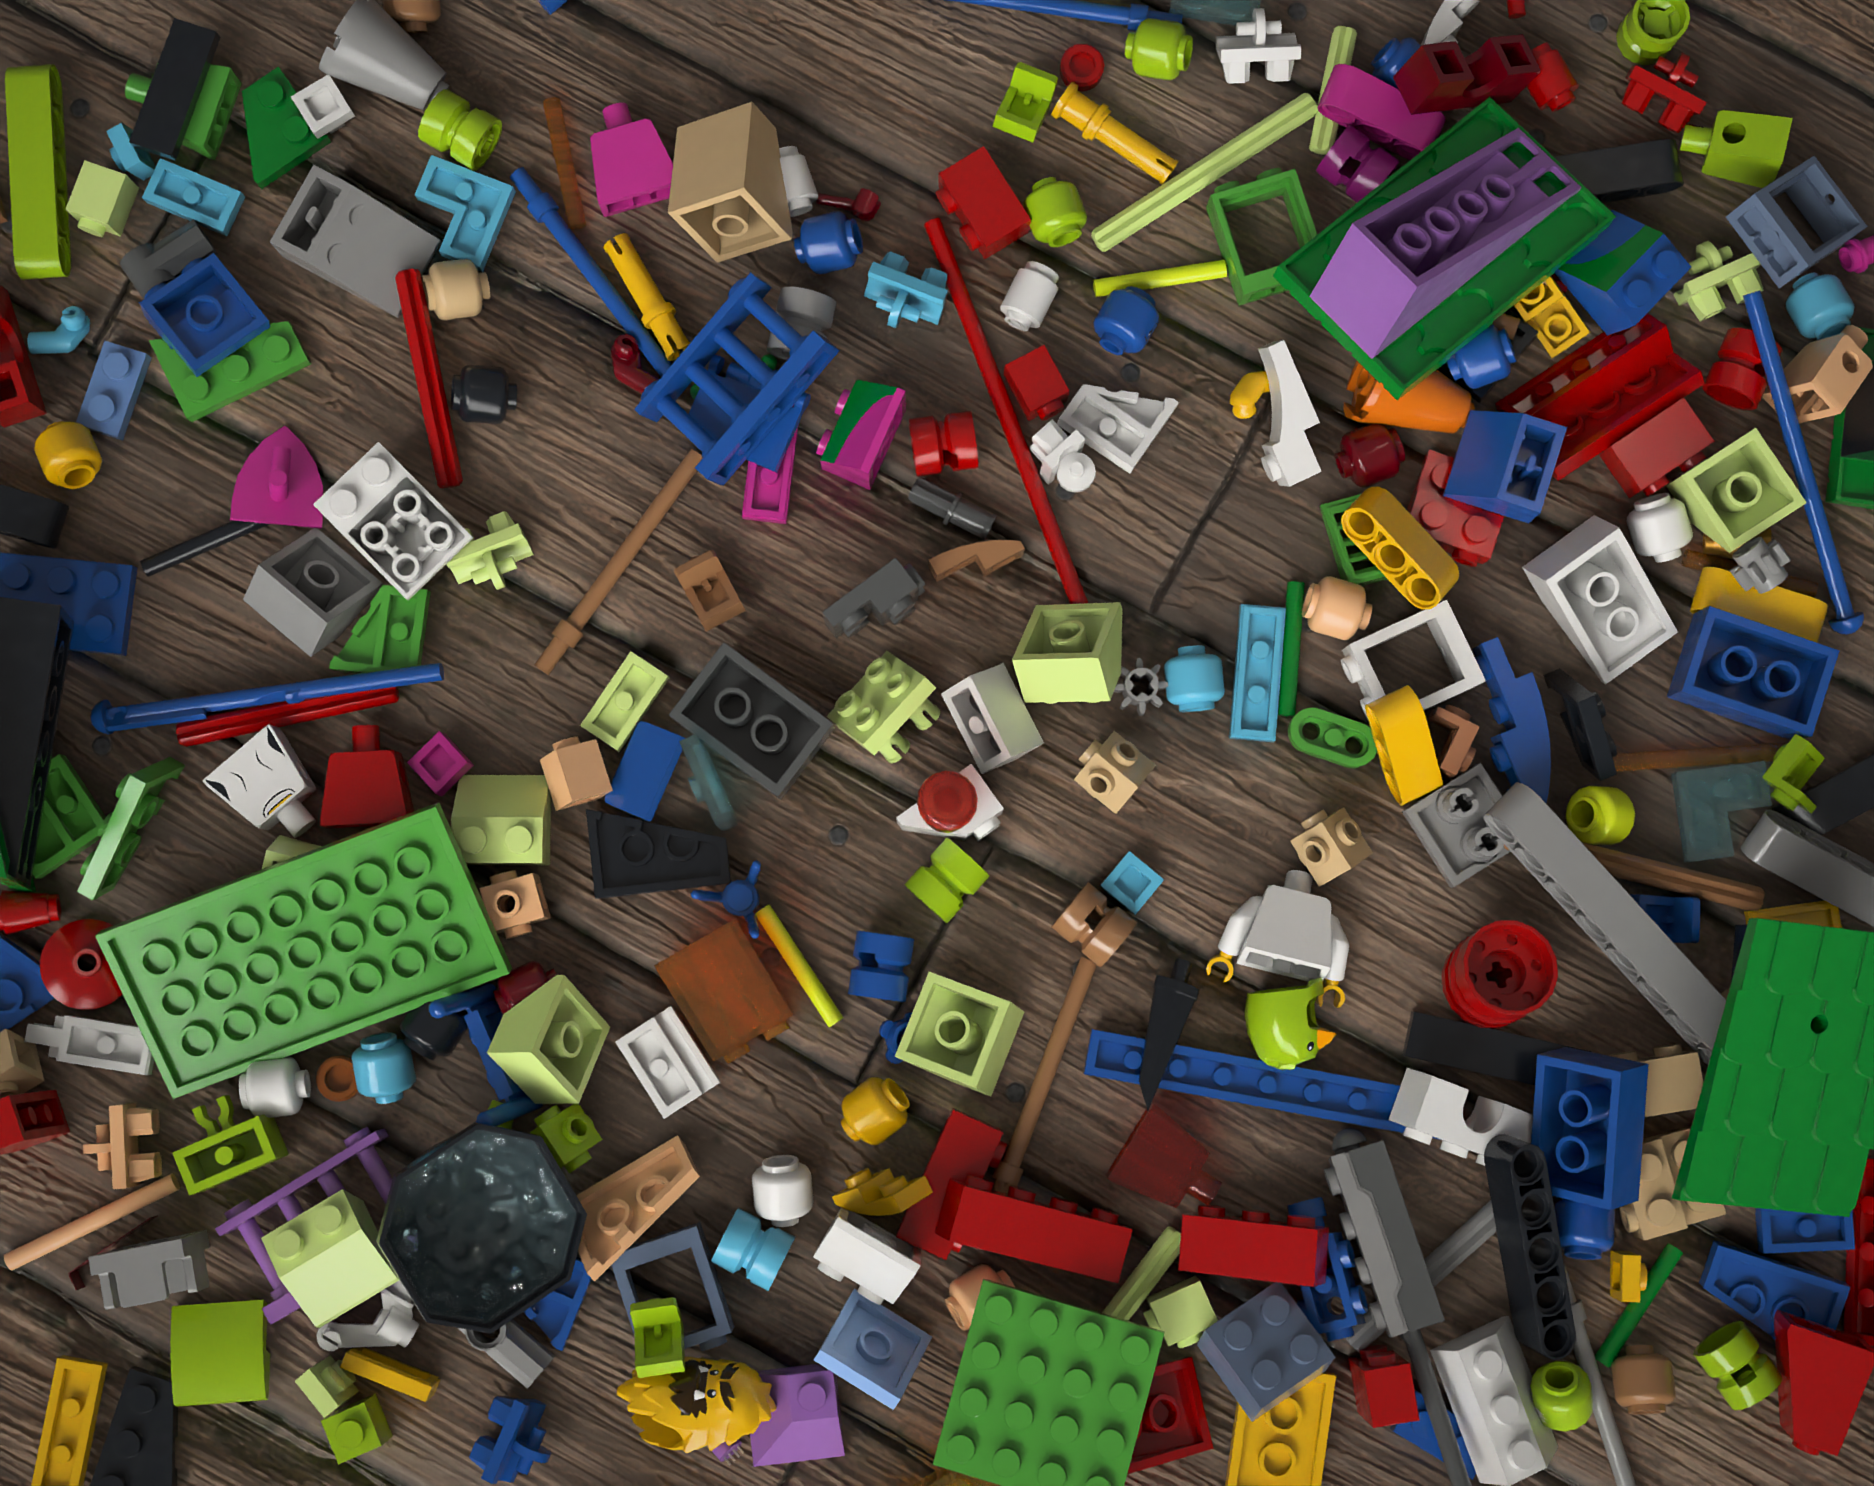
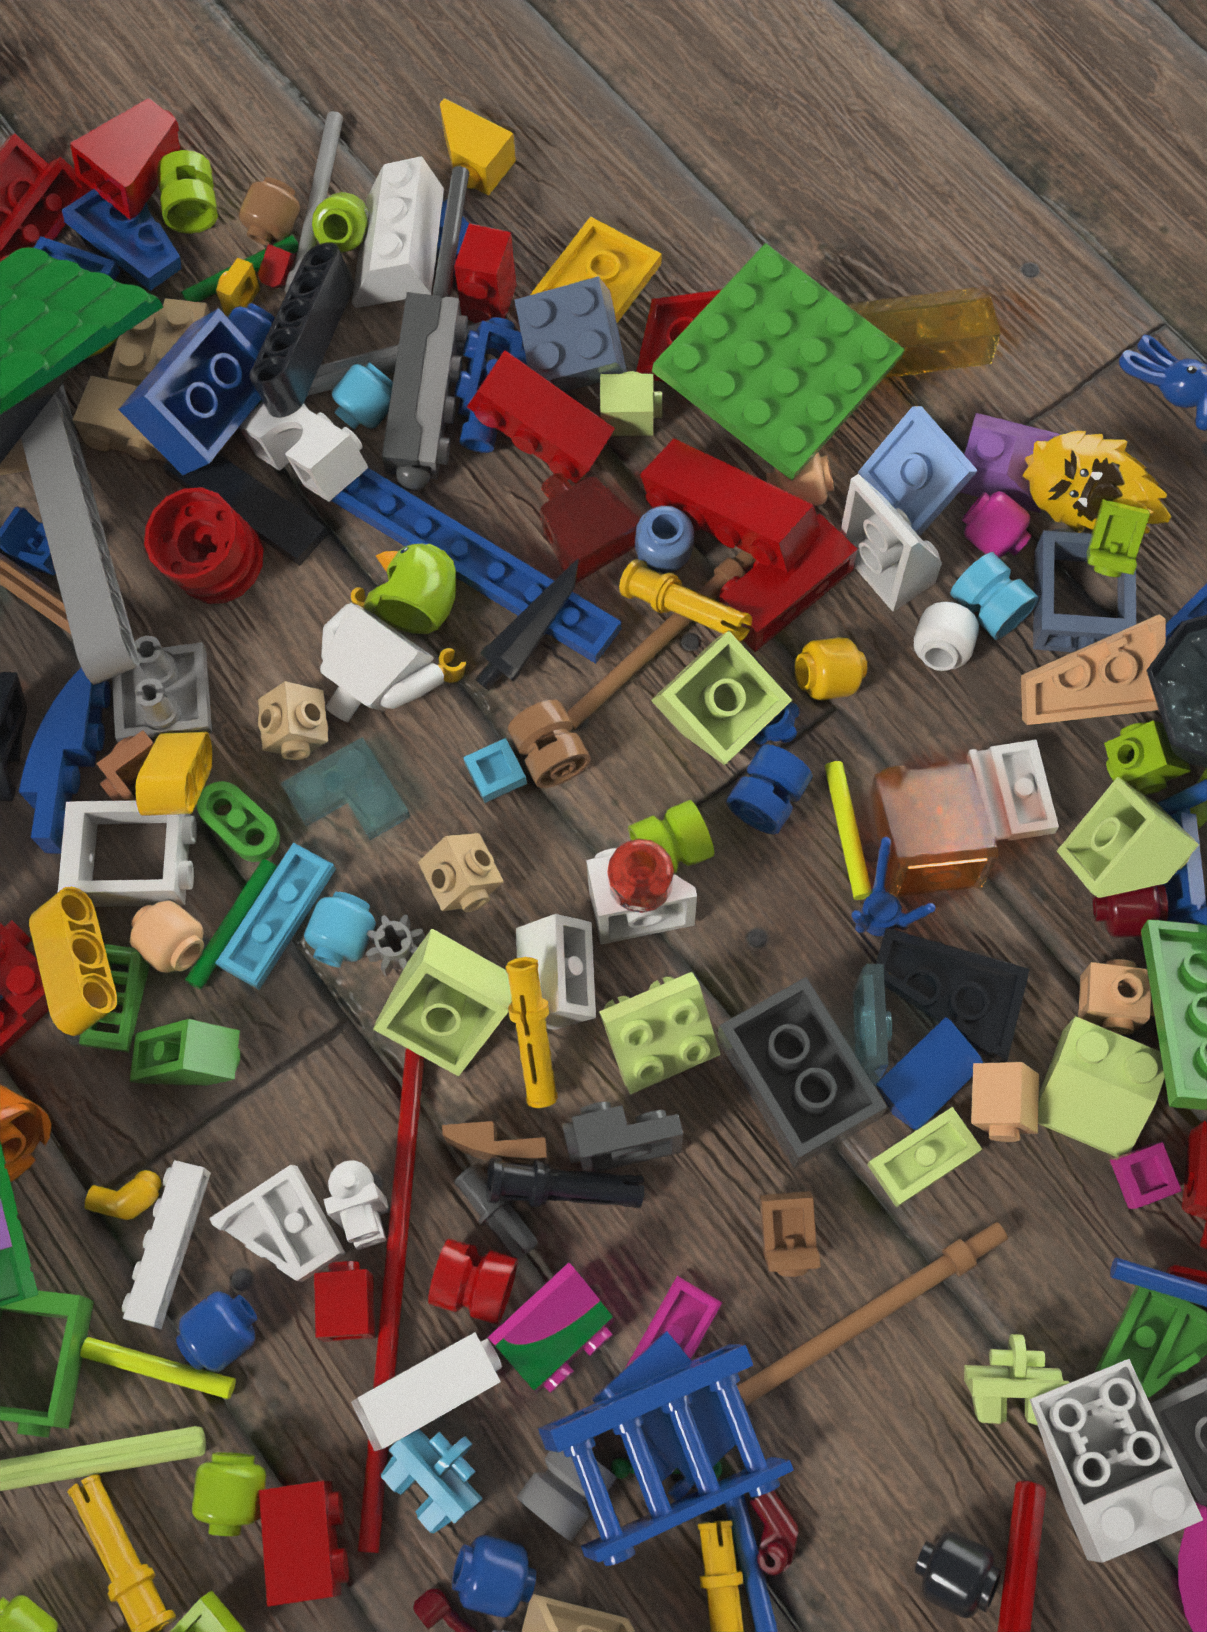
camera: 150 degrees left, 15 degrees down
yellow slope [832,1168,933,1216] -> none
white brick [1000,261,1059,331] -> none
yellowish green axle [1102,1226,1181,1321] -> none
white slope [1258,340,1322,487] -> none
dark red head [1335,424,1405,488] -> none
neon yellow head [1566,786,1635,845] -> none
none -> white piece [122,1160,211,1329]
none -> bright green slope [130,1019,240,1086]
none -> red piece [258,244,296,289]
none -> clear light blue plate [281,737,410,840]
none -> medium azure head [332,362,393,430]
none -> white window [351,1332,502,1451]
none -> black pin [486,1157,644,1208]
none -> yellow pin [505,957,558,1108]
none -> yellow pin [619,559,752,642]
none -> medium blue head [635,506,694,573]
none -> dark pink head [962,491,1032,558]

